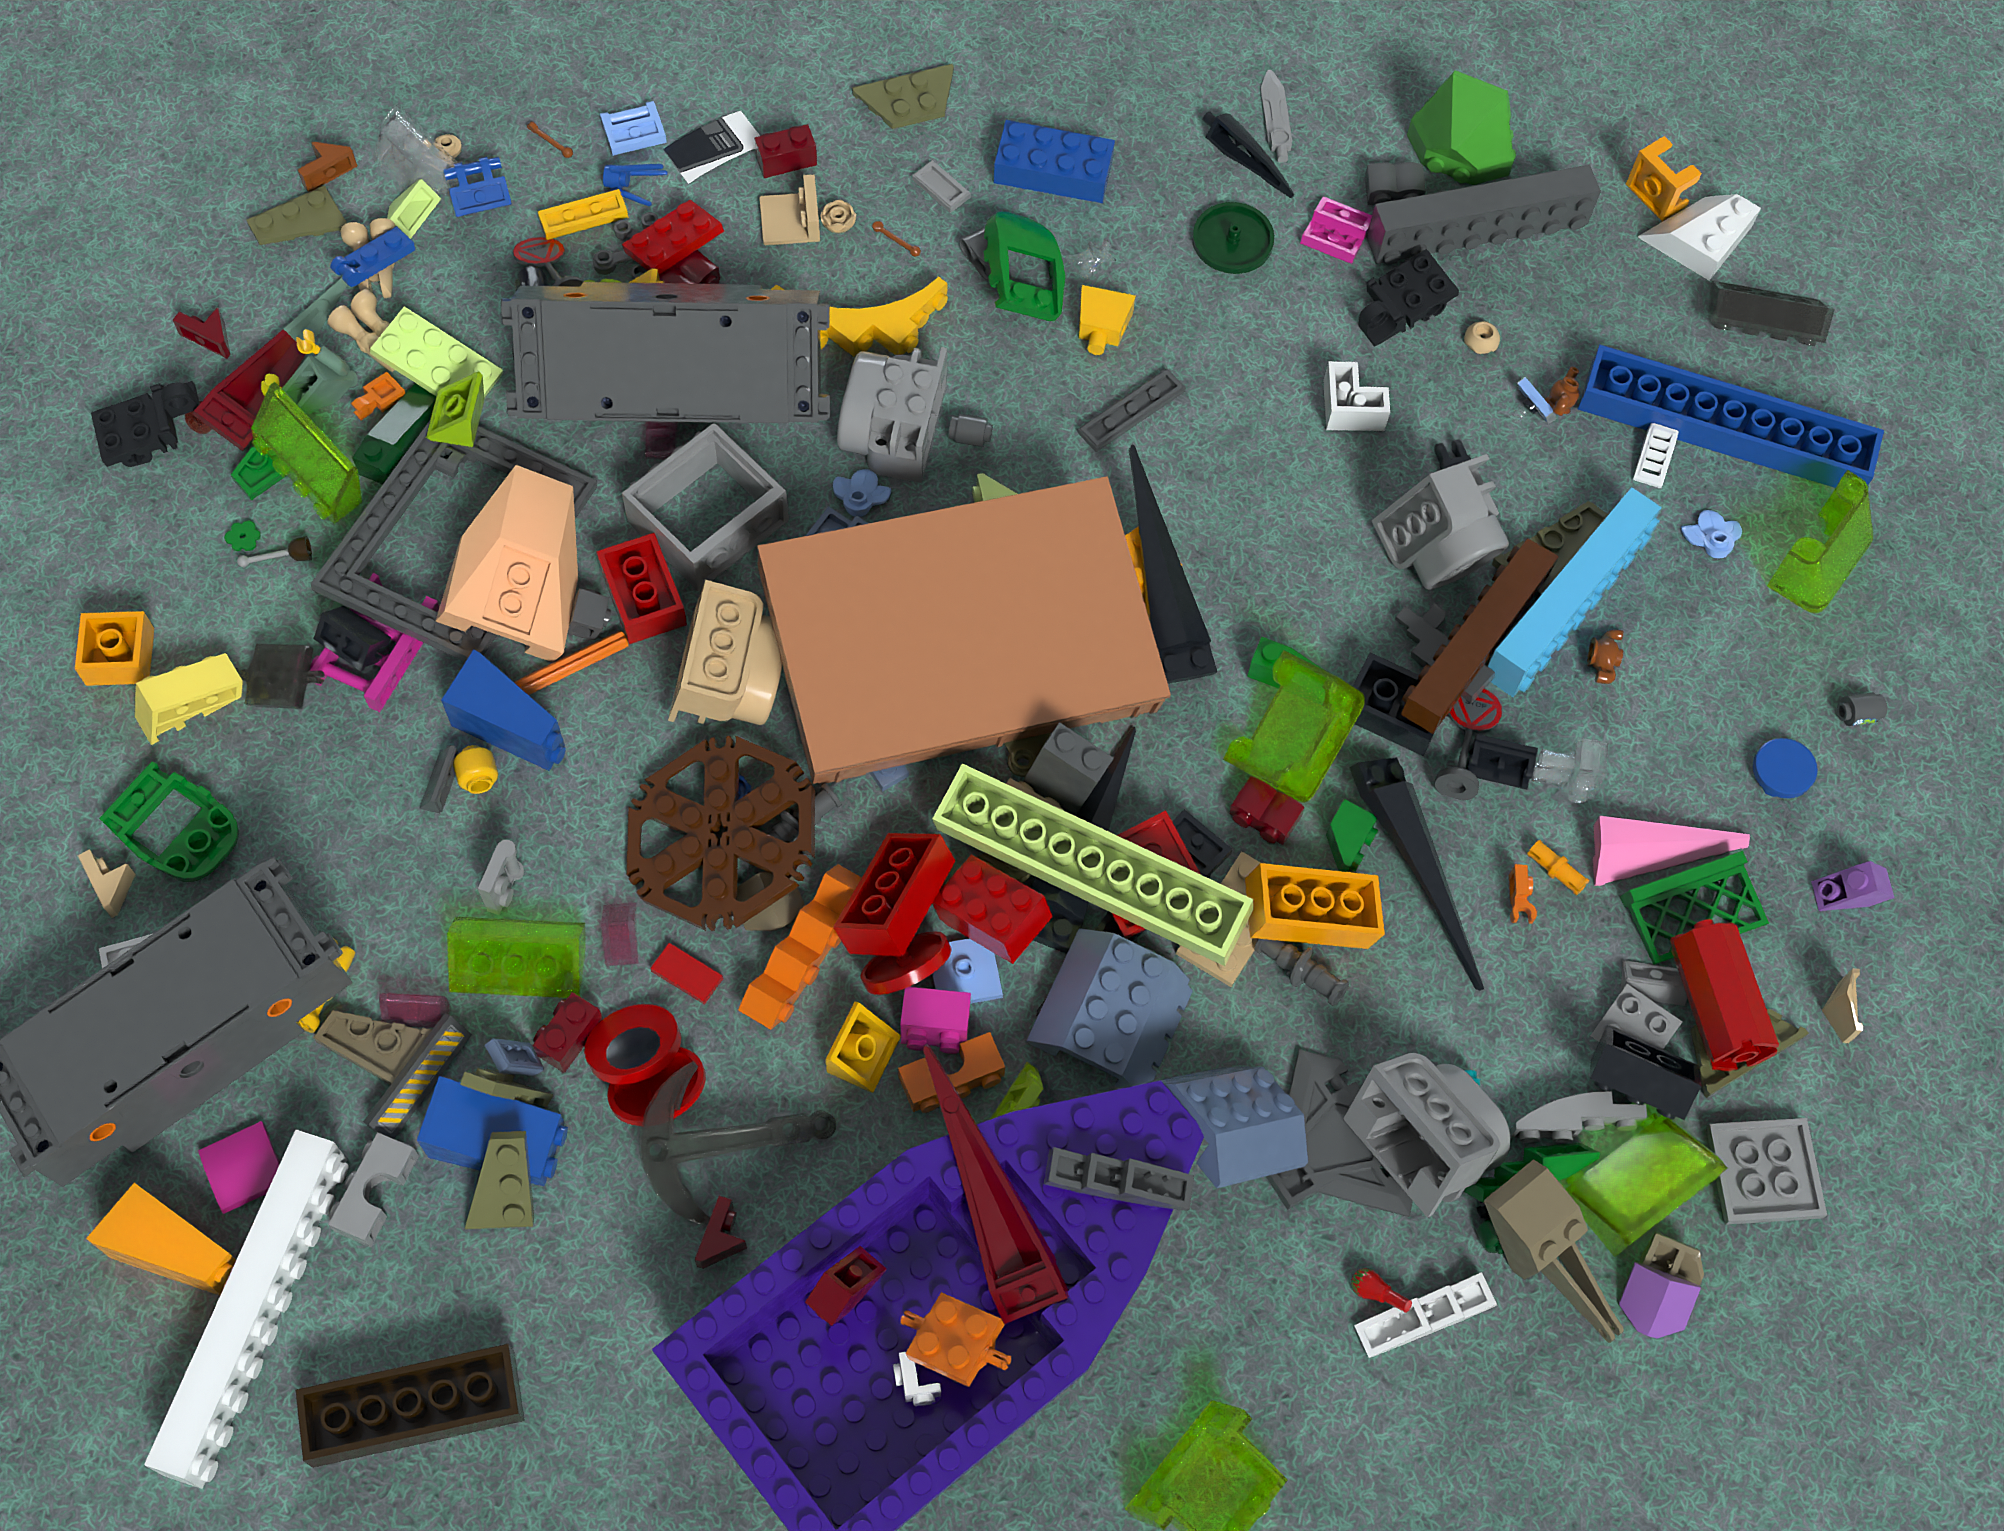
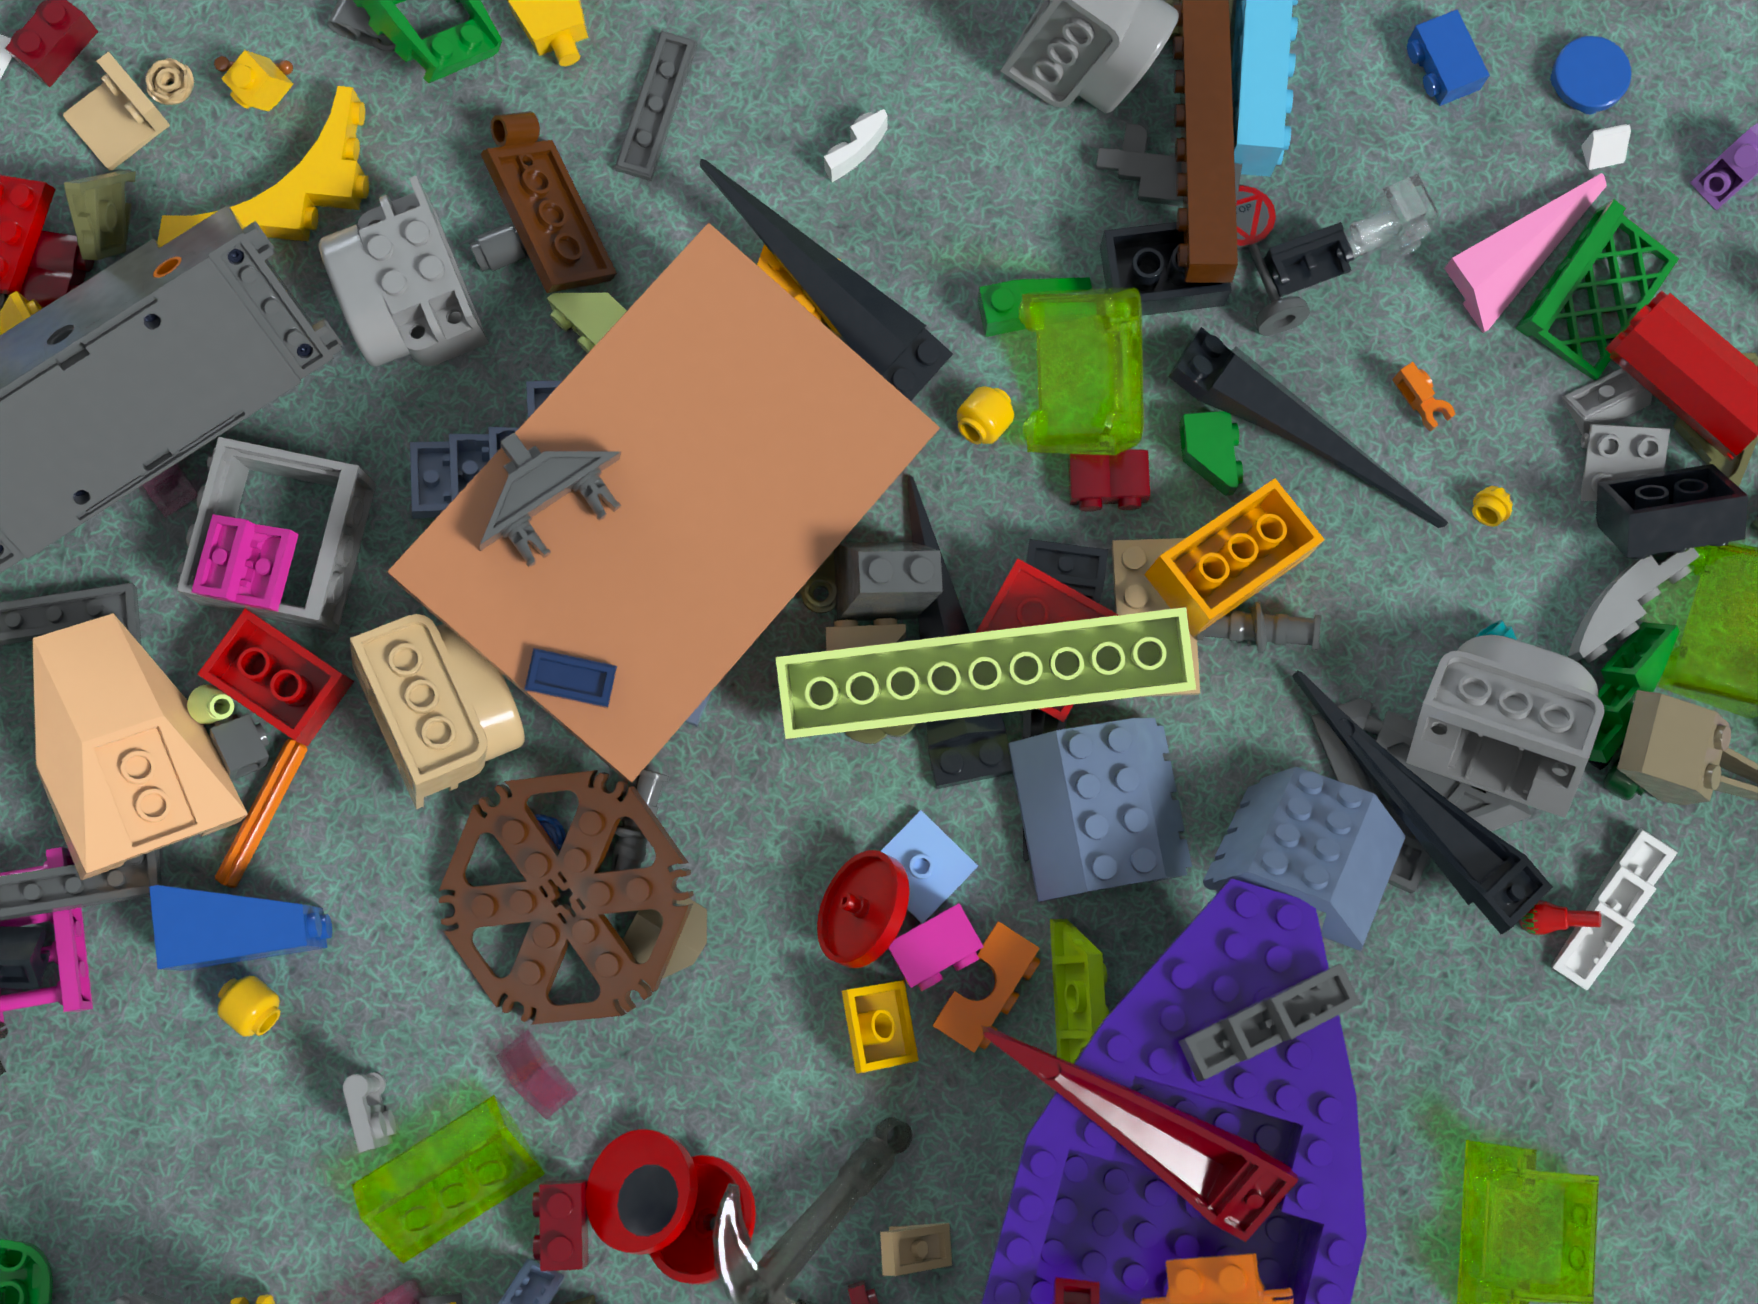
camera: 30 degrees left, 15 degrees up
dark grey slope [420,745,458,814] -> none
red tile [650,943,723,1005] -> none
orange brick [738,864,862,1030] -> none
light blue plate [833,469,891,517] -> none
red brick [833,833,956,957] -> none
red piece [932,854,1053,964] -> none
light orange pin [1527,840,1589,896] -> none
dark orange piece [1586,629,1624,684] -> none
none -> olive wing [64,170,136,260]
none -> yellowish green cone [187,684,234,724]
none -> dark pink slope [191,514,299,612]
none -> yellow brick [222,50,293,112]
none -> reddish brown hinge [480,111,617,293]
none -> dark grey connector [480,433,622,567]
none -> dark blue tile [524,648,617,708]
none -> white slope [824,109,887,182]
none -> tan slope [880,1223,952,1276]
none -> yellow head [956,386,1014,444]
none -> black plate [1292,671,1553,935]
none -> blue brick [1407,9,1490,106]
none -> yellow plate [1472,485,1513,527]
none -> white slope [1581,124,1631,170]

